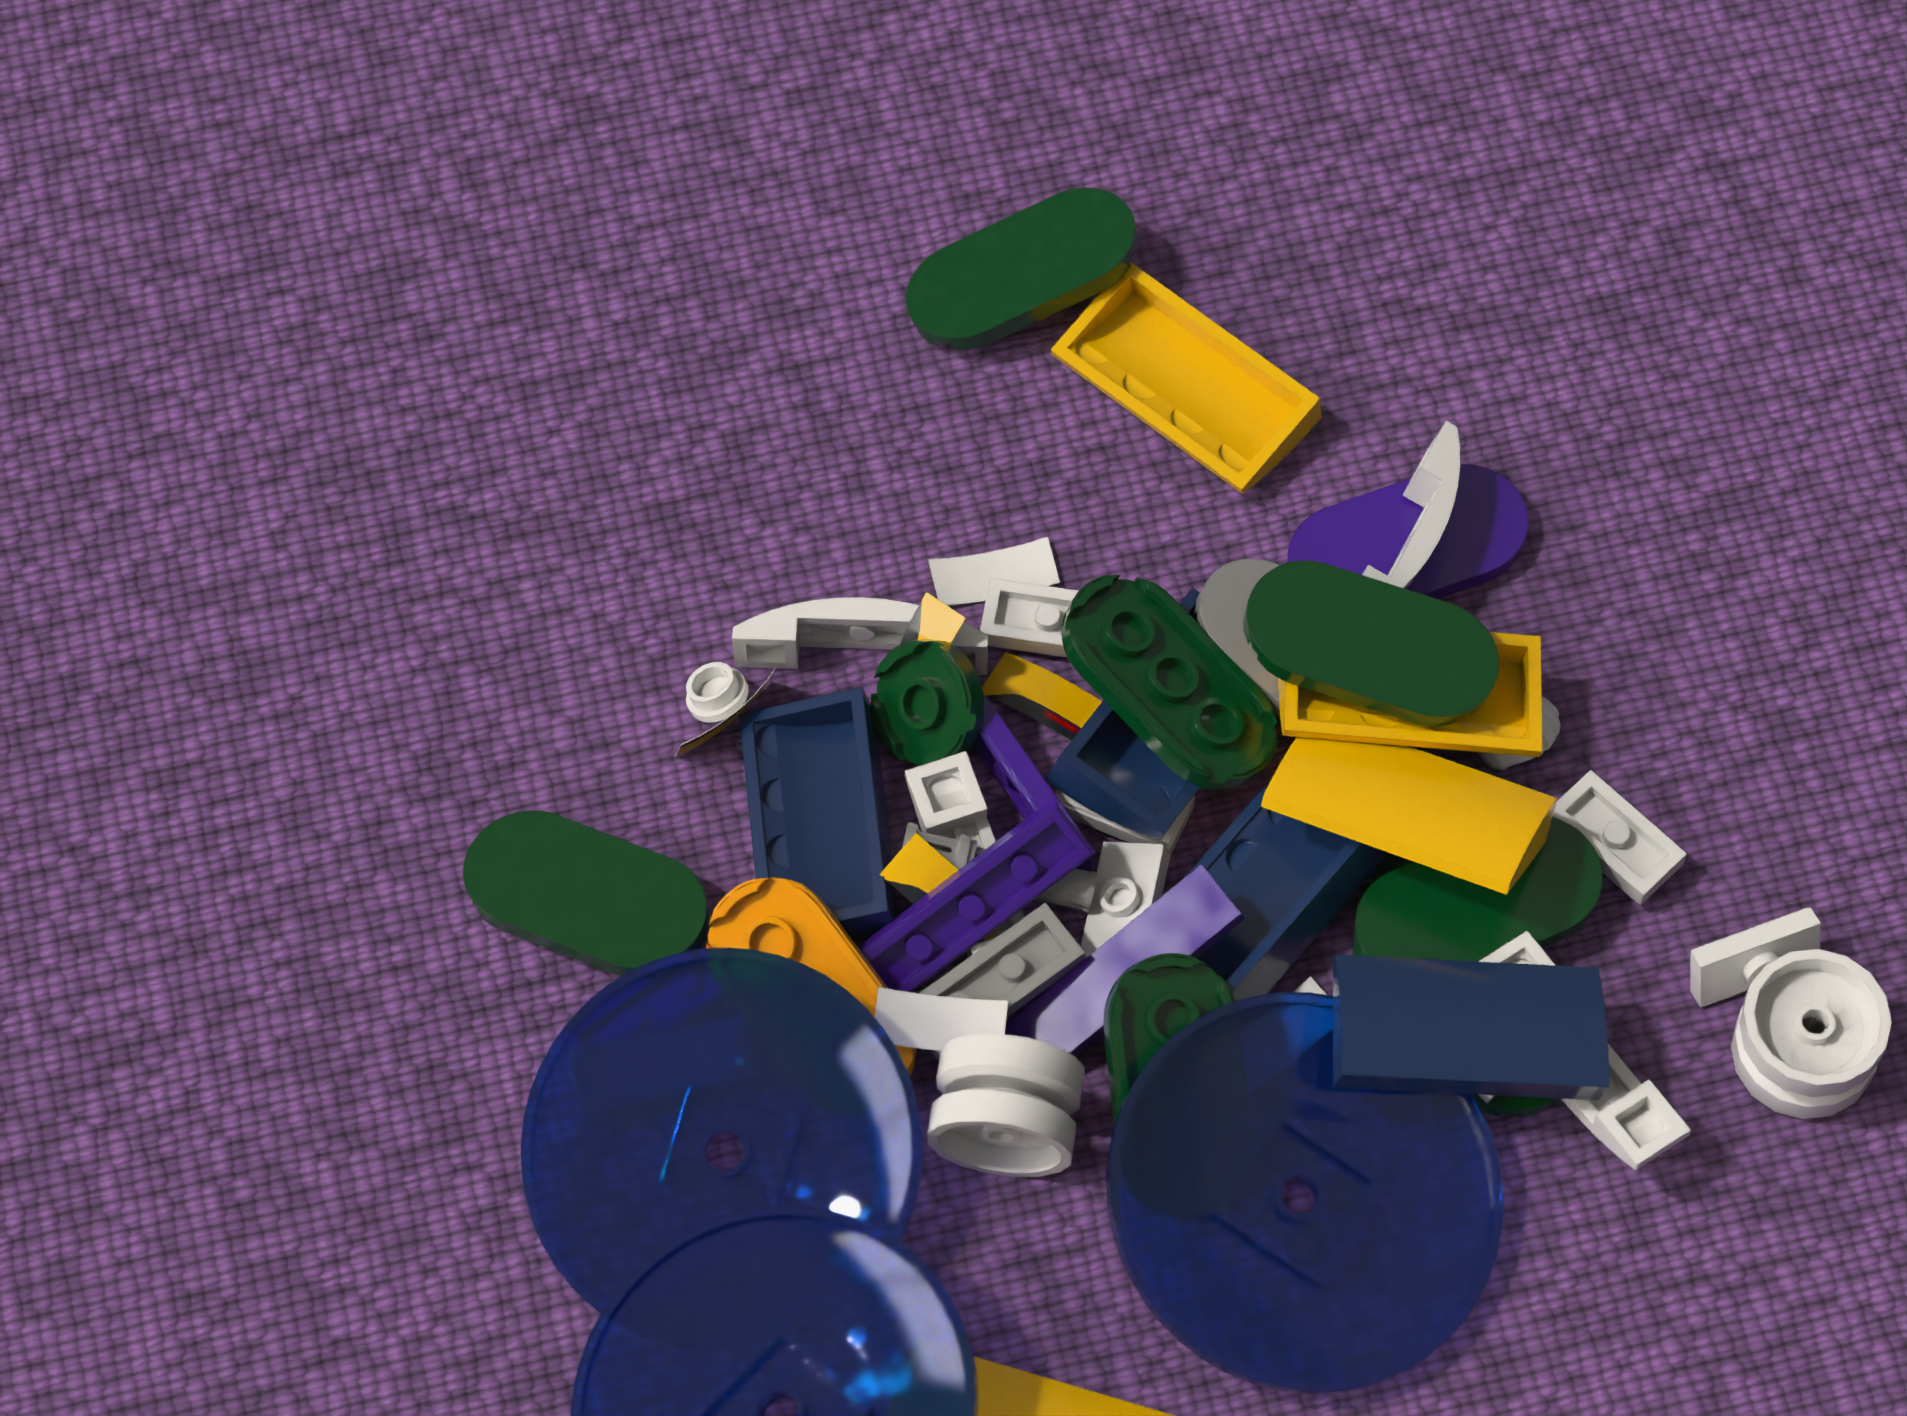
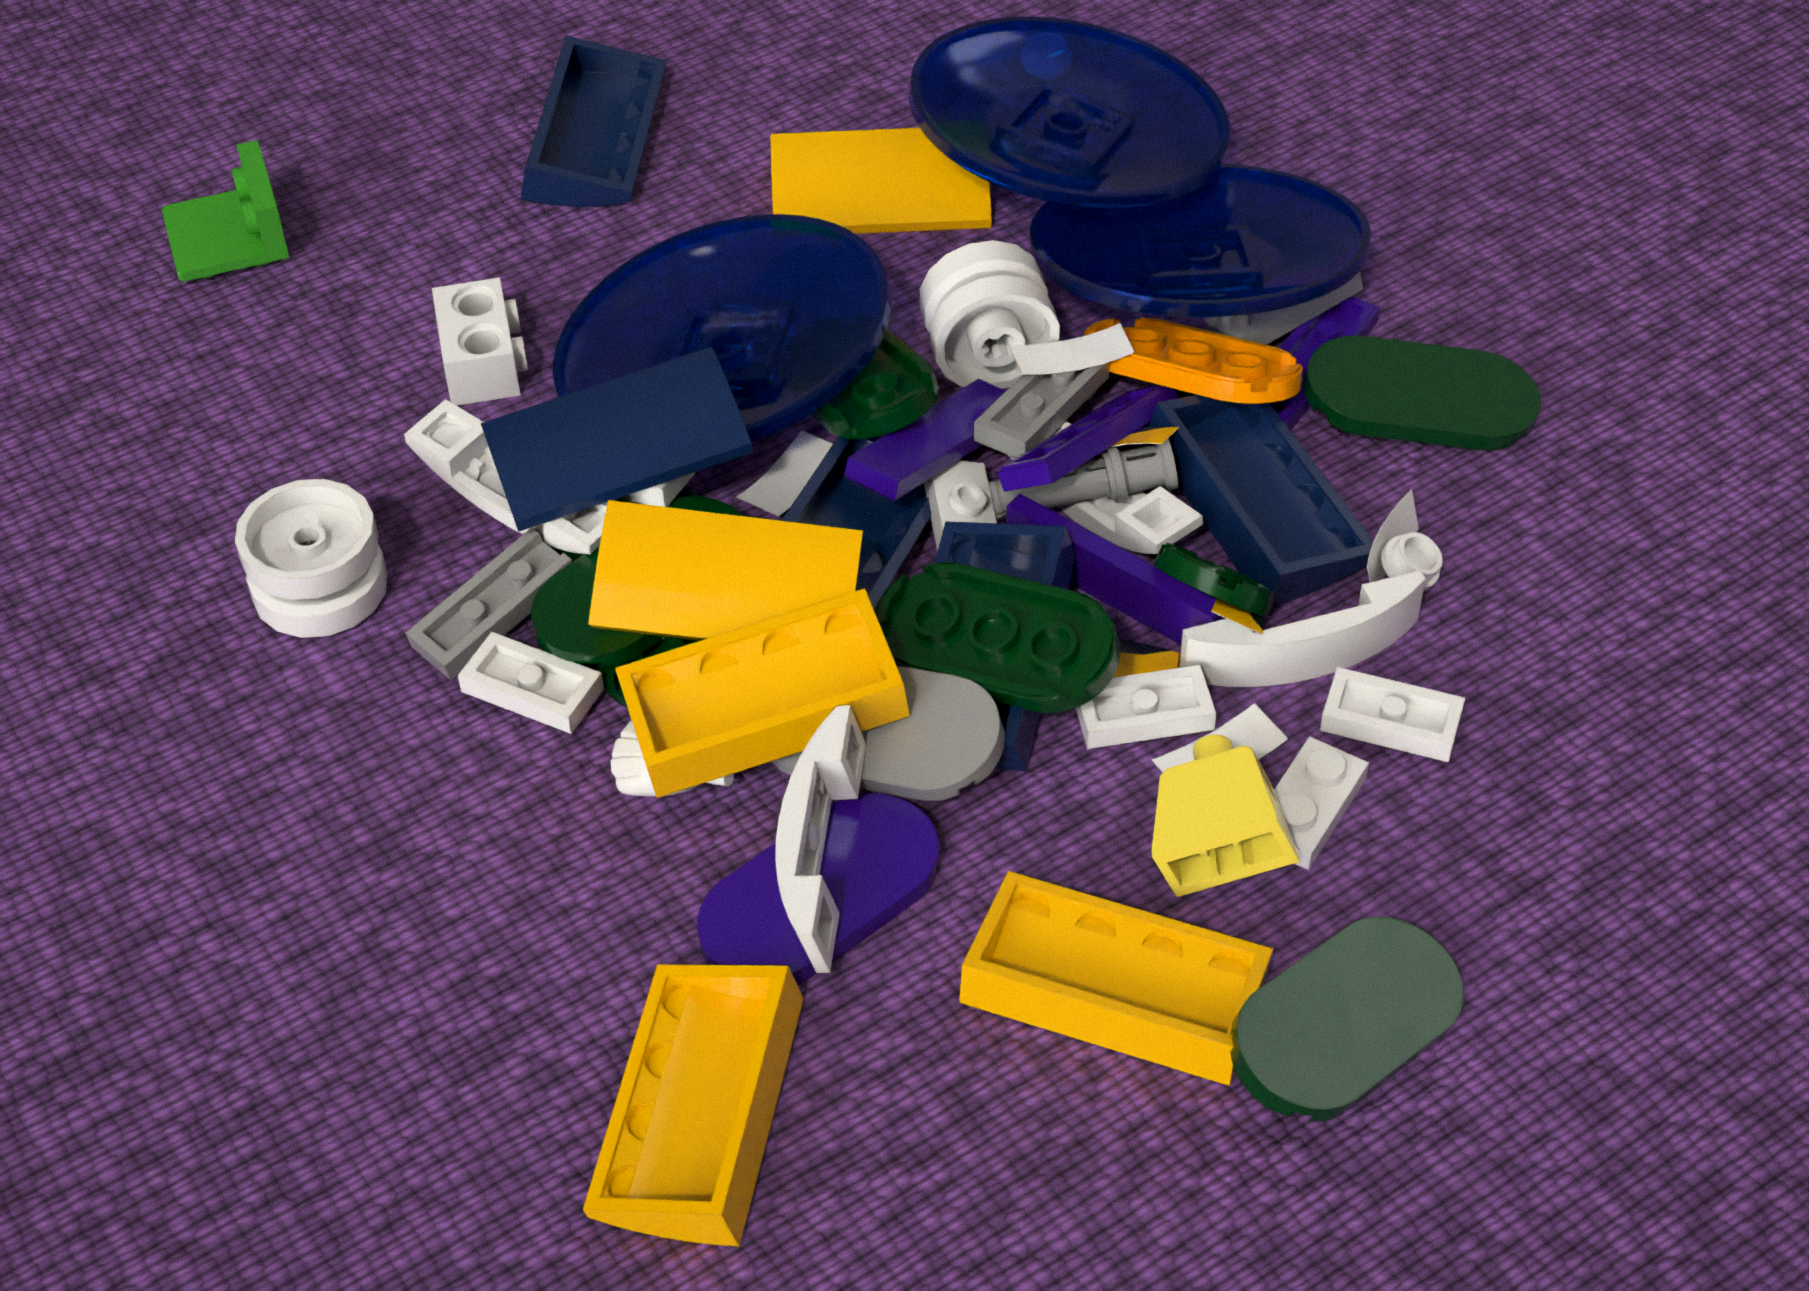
camera: 160 degrees right, 15 degrees down
dark green tile [1243,560,1499,727] -> none
white plate [1690,907,1821,1008] -> none
none -> light grey hinge [405,527,572,680]
none -> white brick [432,277,528,406]
none -> yellow slope [583,964,804,1247]
none -> light yellow torso [1152,735,1300,897]
none -> white plate [1274,736,1369,870]
none -> white plate [1320,667,1465,762]

